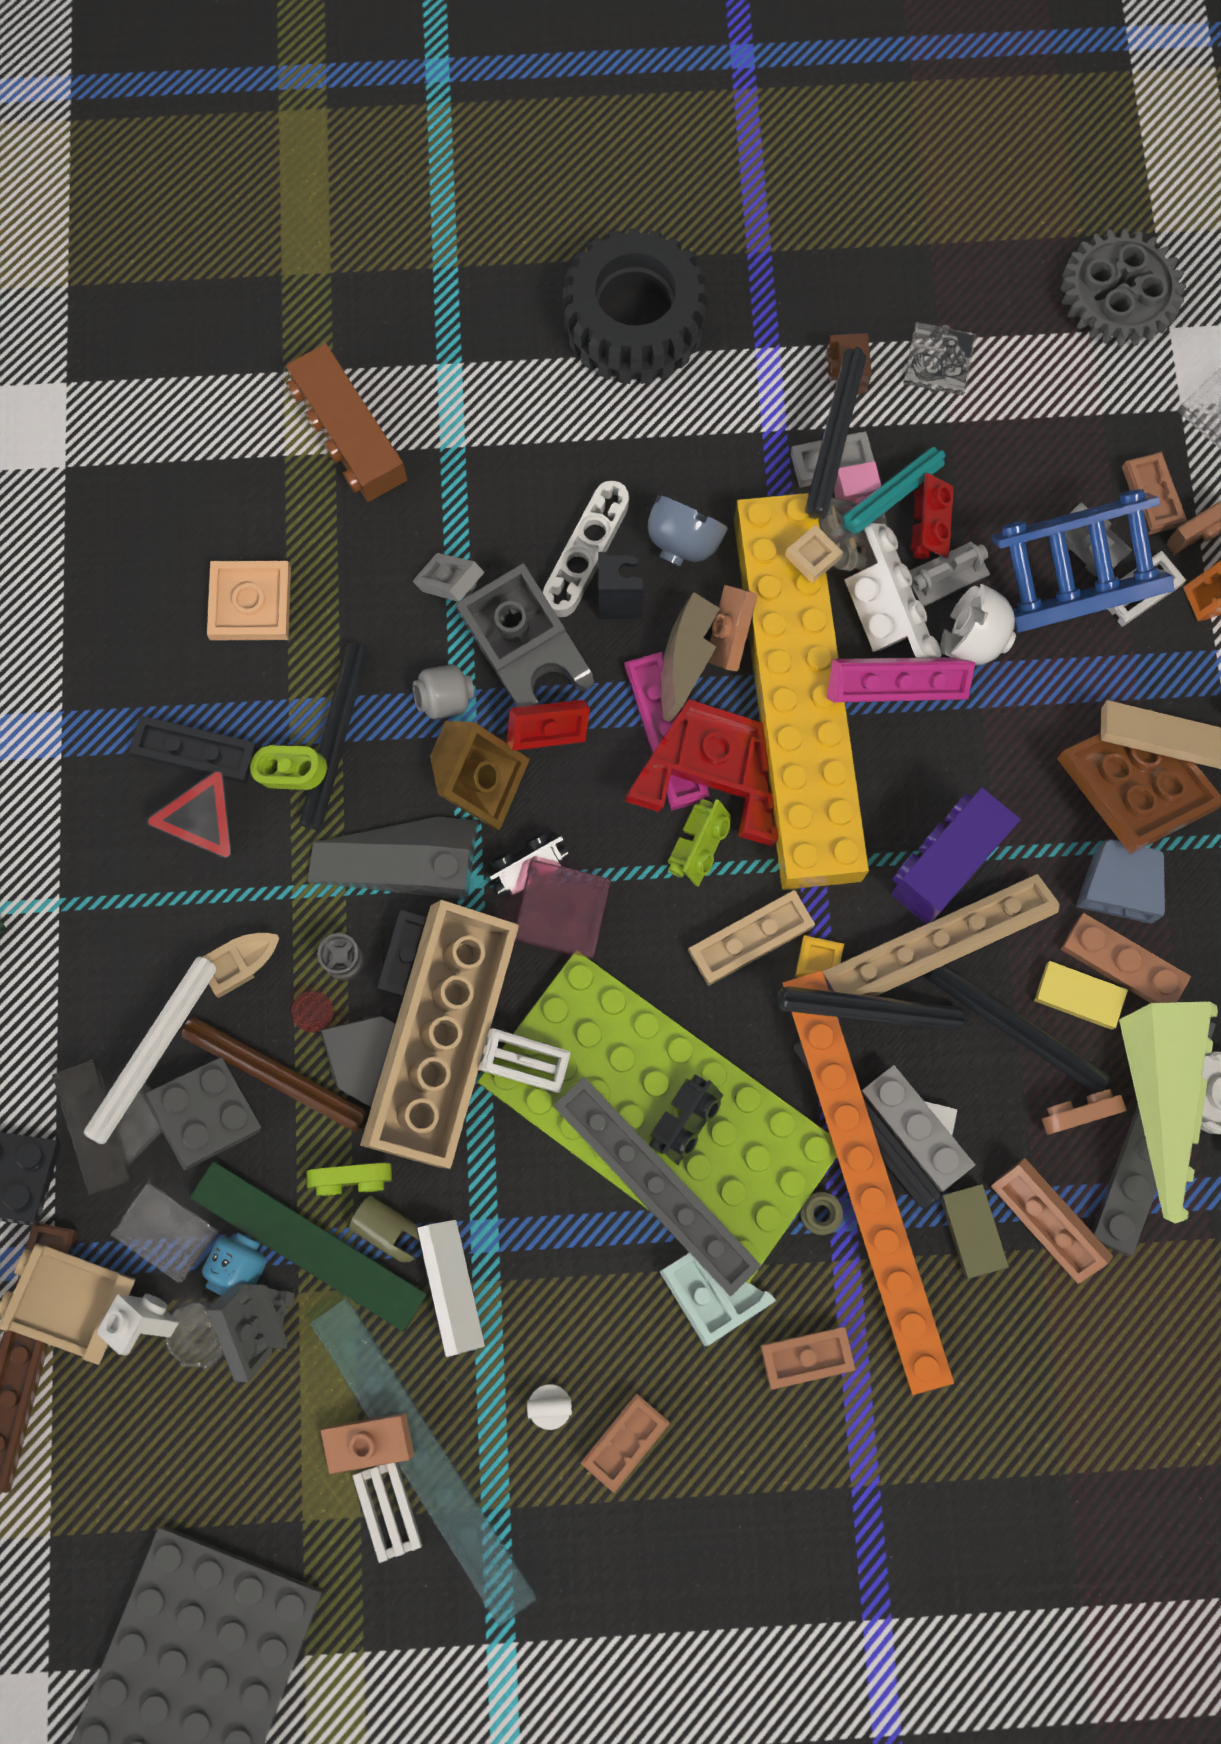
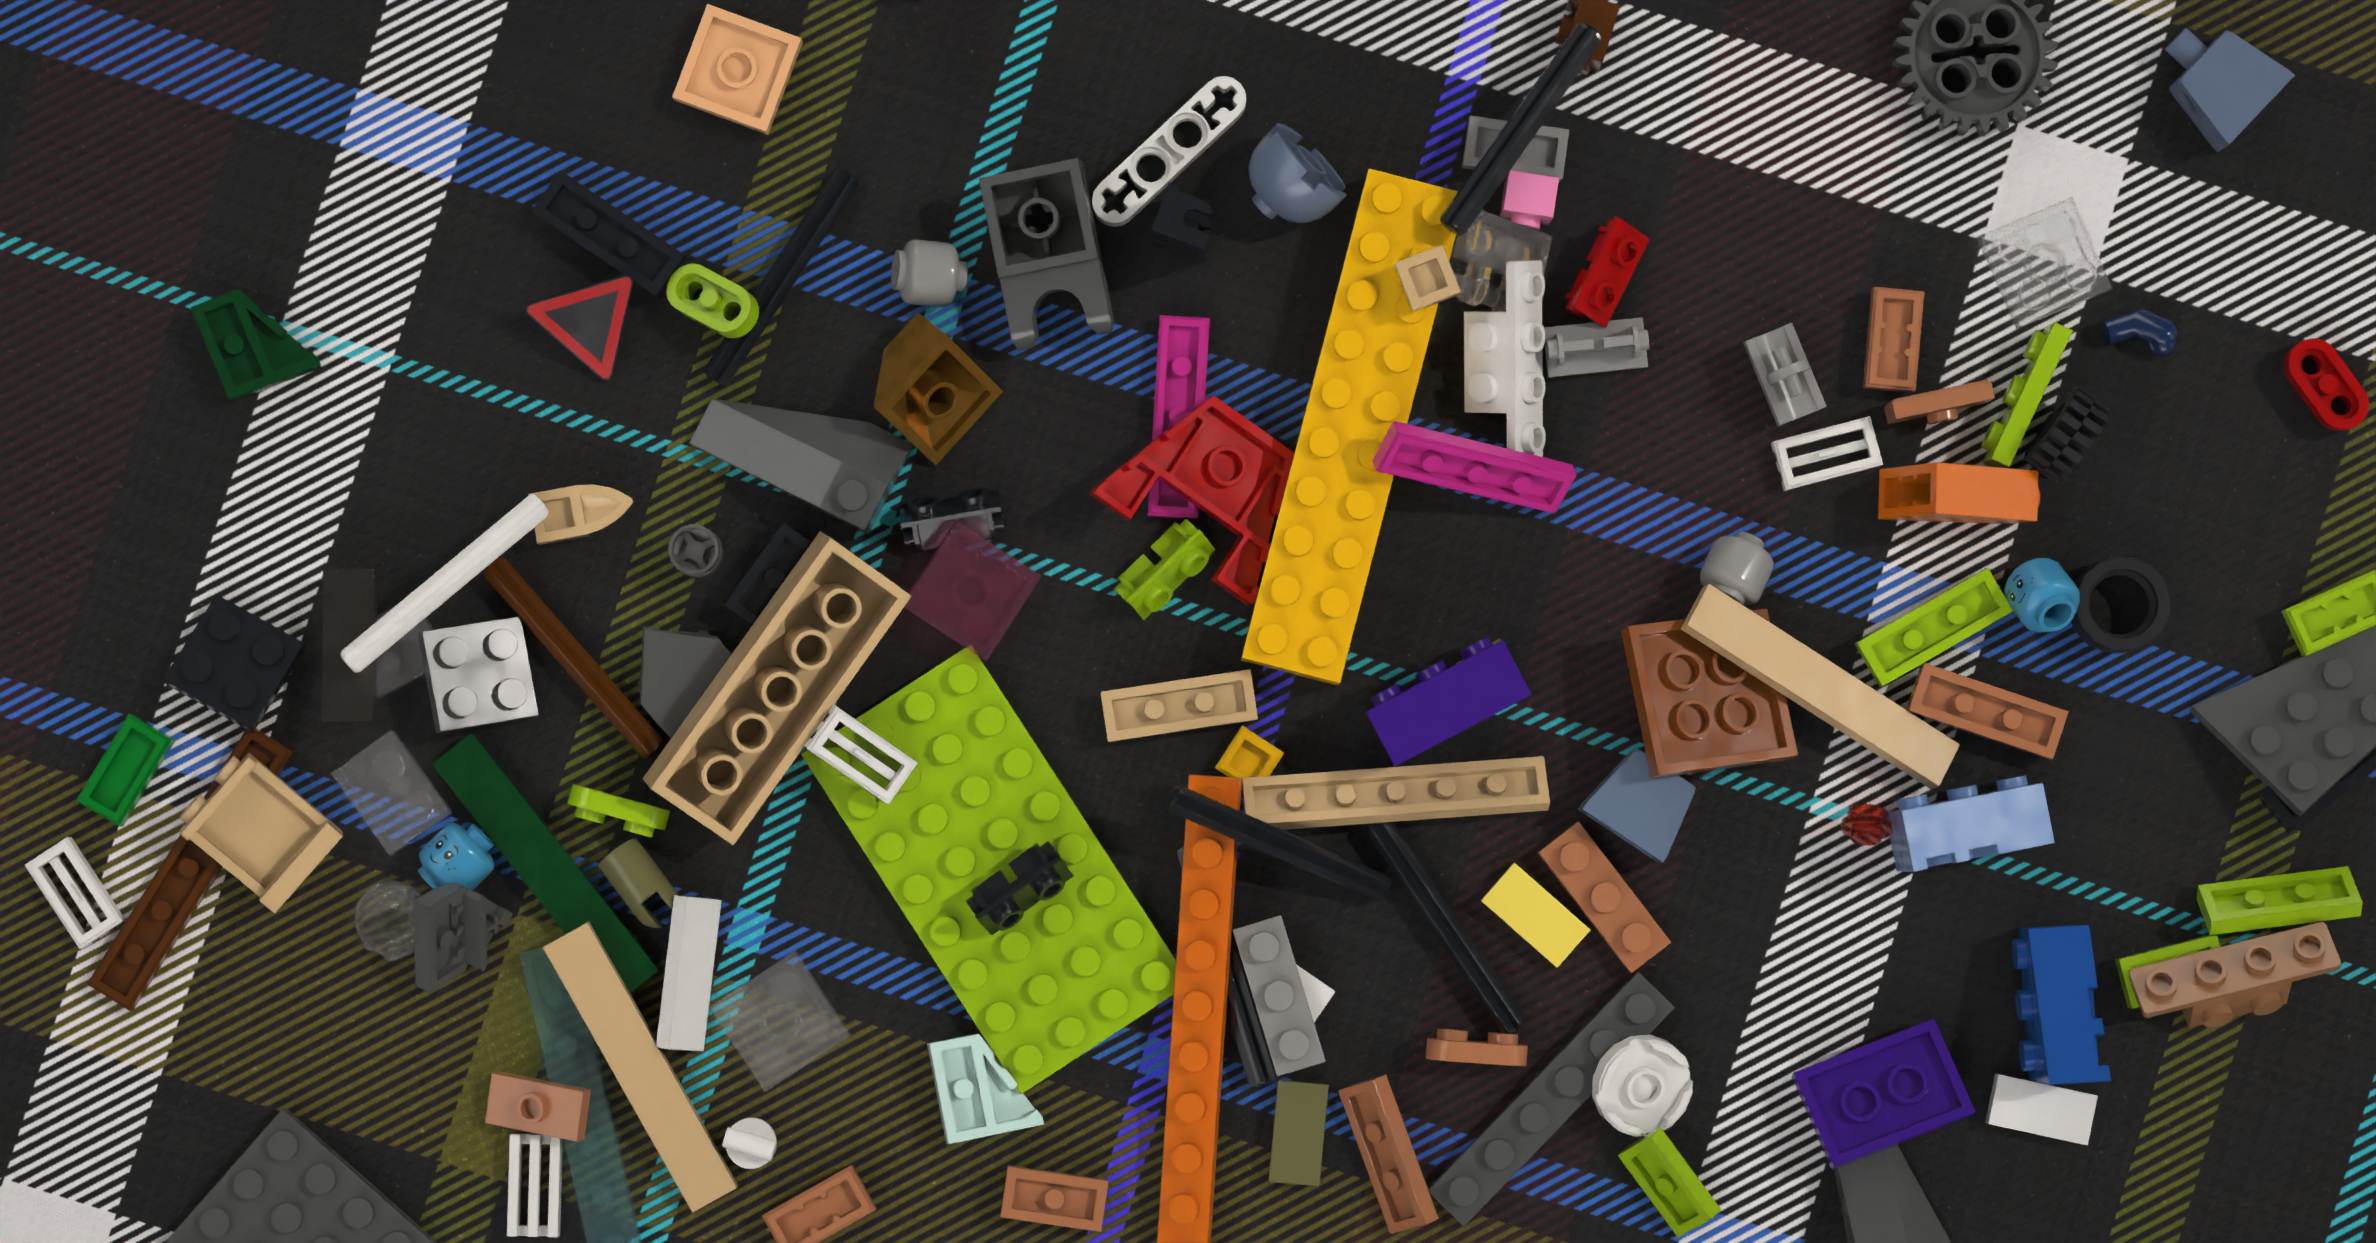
camera: 20 degrees right, 10 degrees up
white bracket [97,1294,179,1355] -> none
clear red plate [292,991,334,1033] -> none
light grey plate [413,553,484,602] -> none
red plate [506,700,590,751] -> none
dark grey plate [553,1077,761,1297] -> none
dark tan slope [661,592,720,723] -> none
nougat plate [708,585,757,672] -> none
olive plate [800,1192,843,1235] -> none
teal axle [842,447,946,534] -> none
piece [903,322,976,396] -> none
white cylinder [940,584,1016,665] -> none
blue fence [991,489,1175,633] -> none
yellowish green wedge [1119,1002,1218,1223] -> none
none -> tan tile [543,921,738,1213]
none -> clear plate [710,951,851,1092]
none -> light grey head [1700,532,1774,606]

